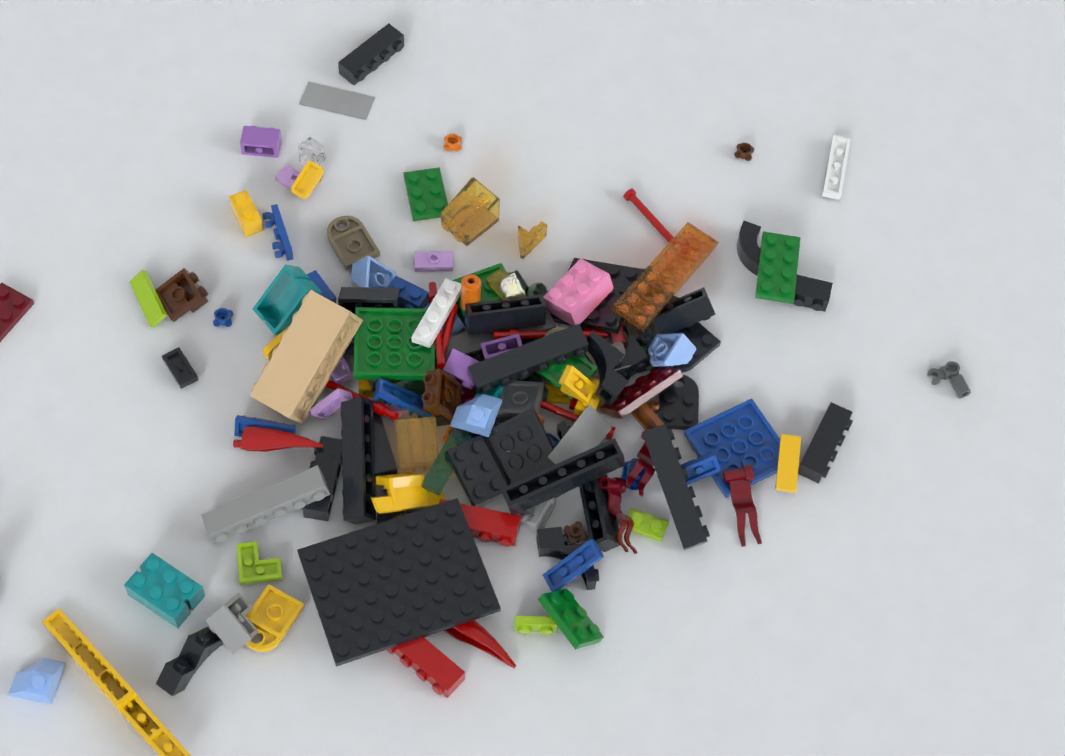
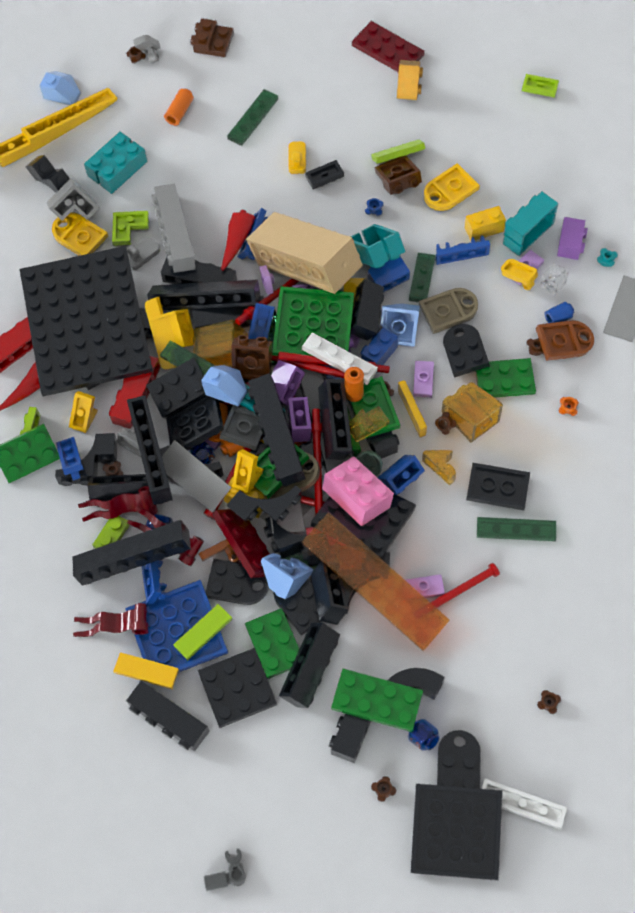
camera: 105 degrees right, 5 degrees up
none -> yellow slope [69,391,98,433]
none -> light grey piece [127,238,160,270]
none -> orange brick [164,89,194,126]
none -> lime tile [173,604,232,661]
none -> black plate [198,648,277,728]
none -> clear green tile [227,89,278,146]
none -> green plate [245,608,299,679]
none -> black brick [279,623,341,708]
none -> yellow piece [288,141,306,174]
none -> reddish brown plate [371,776,396,802]
none -> blue brick [377,455,425,495]
none -> brick [397,60,423,100]
none -> yellow tile [398,380,427,437]
none -> lavender plate [402,575,445,601]
none -> clear blue head [408,719,439,751]
none -> clear green tile [409,252,436,302]
none -> black plate [410,784,502,880]
none -> yellow plate [424,163,480,211]
none -> reddish brown plate [435,412,457,435]
none -> black plate [437,730,481,789]
none -> black plate [443,324,490,378]
none -> black plate [466,463,530,510]
none -> clear green tile [476,517,556,541]
none -> teal piece [503,191,558,256]
none -> lime plate [522,74,559,98]
none -> reddish brown plate [527,338,544,356]
none -> dark orange plate [536,320,594,361]
none -> blue brick [544,302,574,323]
none -> teal plate [597,248,618,267]

